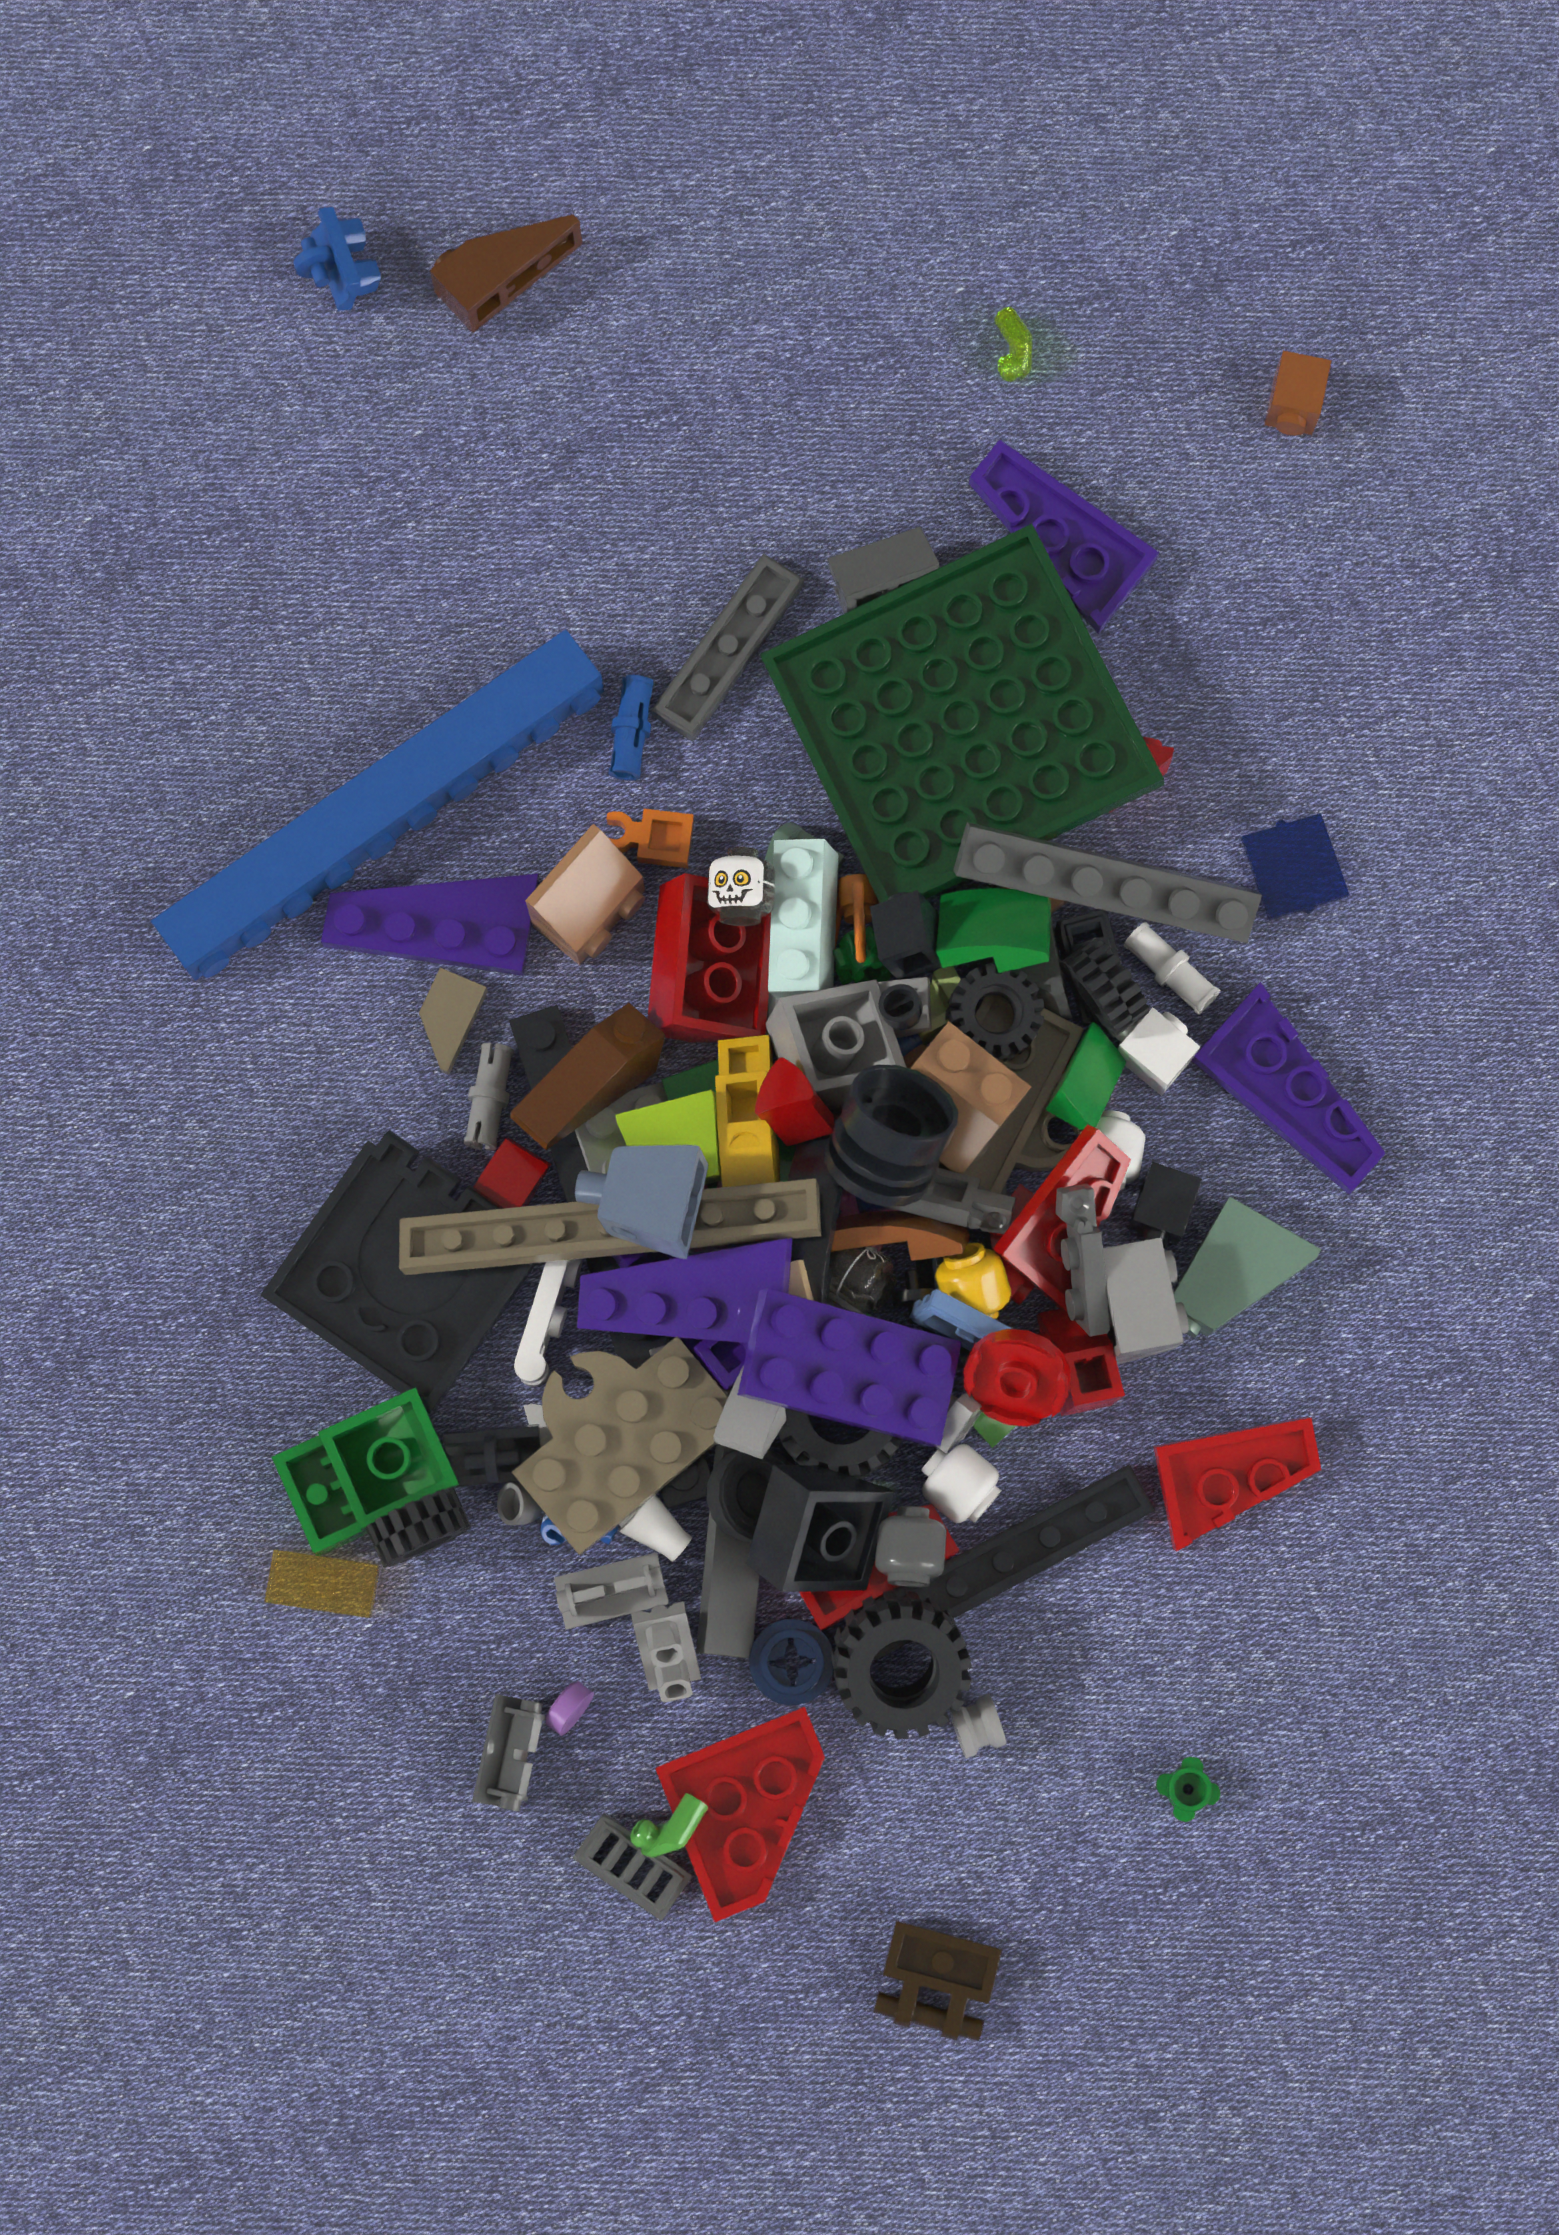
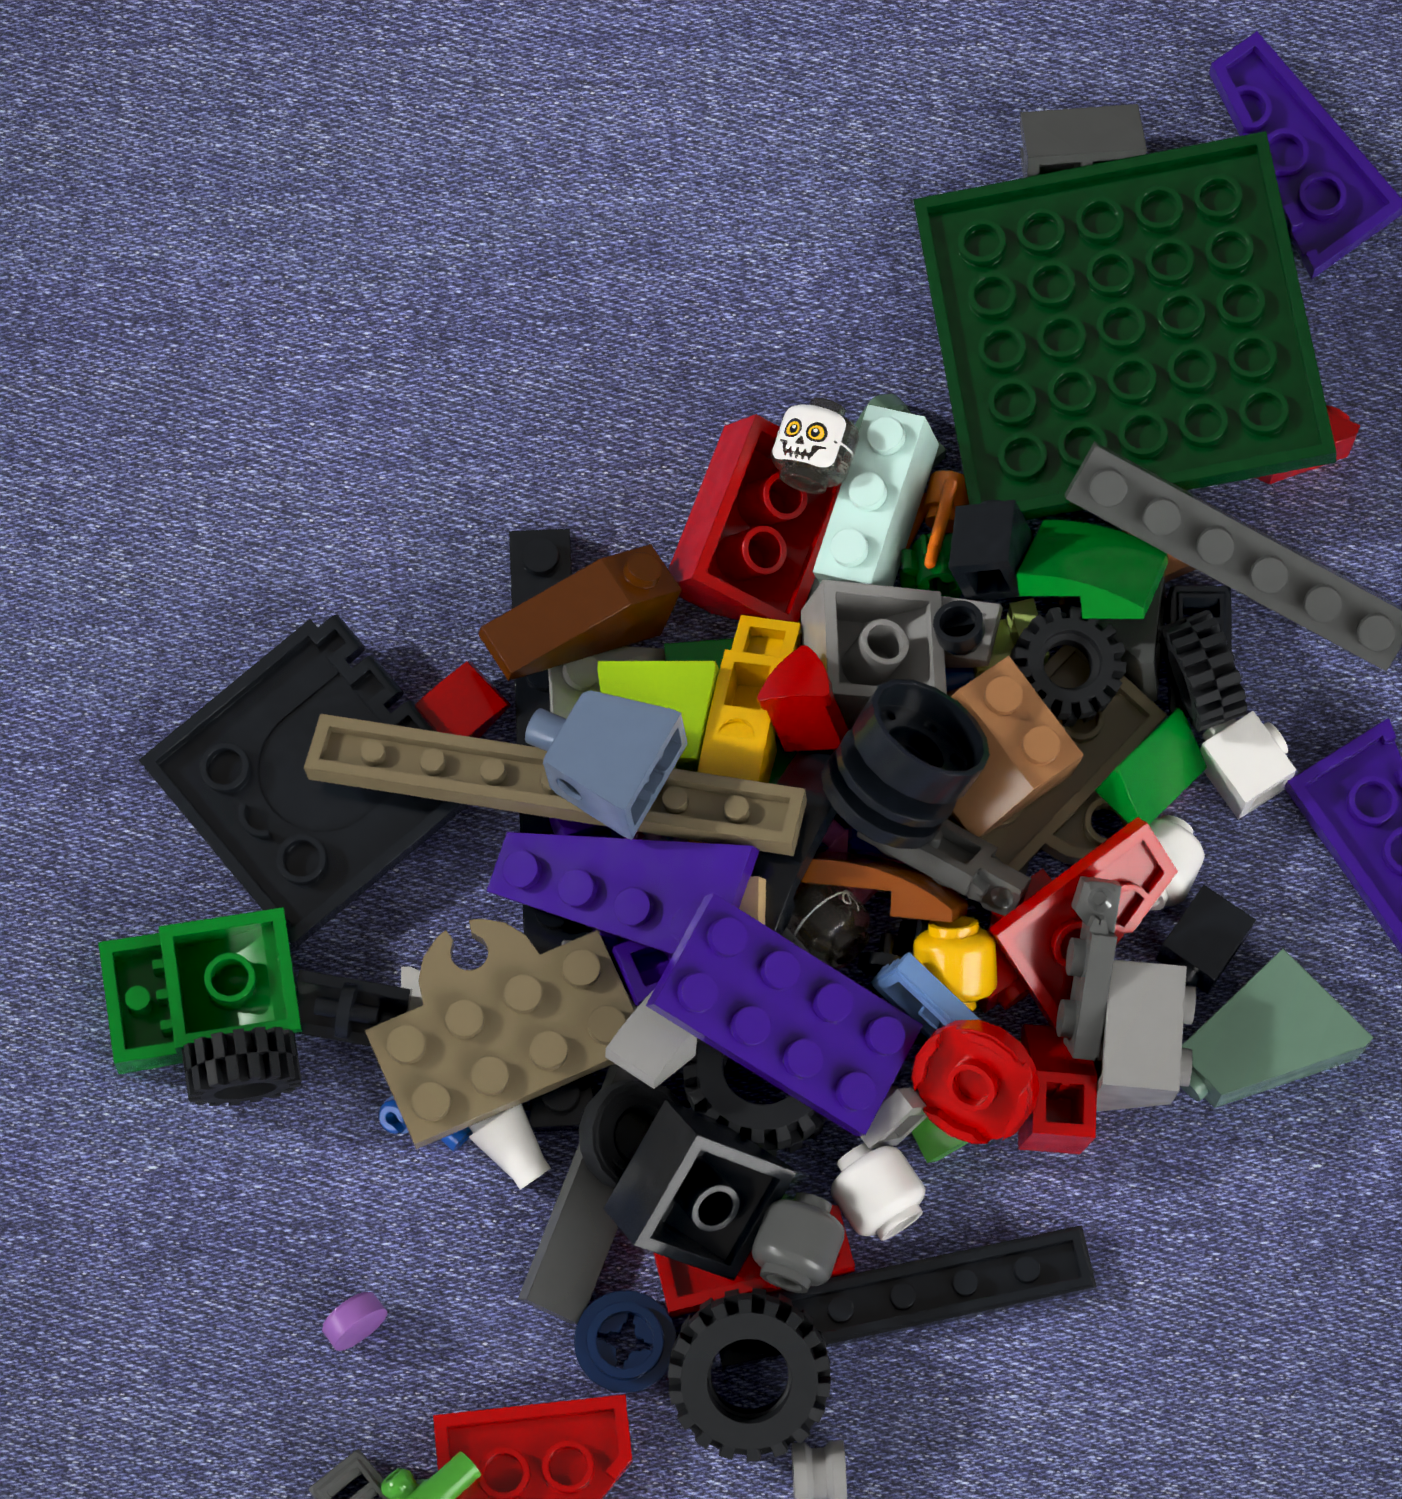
camera: 15 degrees right, 5 degrees down
blue brick [151,629,604,981] -> none
clear yellow plate [264,1550,380,1619] -> none
dark purple wing [321,874,540,976] -> none
dark tan tile [419,967,488,1075] -> none
light grey pin [463,1043,514,1151] -> none
dark grey hinge [472,1694,546,1812] -> none
light grey hinge [497,1482,542,1525] -> none
white plate [514,1258,583,1387] -> none
medium nougat slope [525,824,645,965] -> none
light grey hinge [554,1552,669,1630] -> none
orange plate [606,809,694,868] -> none
blue pin [608,675,654,781] -> none
light grey hips [631,1601,701,1702] -> none
dark grey tile [651,553,804,742] -> none
white pin [1123,922,1221,1015] -> none
red wing [1153,1416,1322,1552] -> none

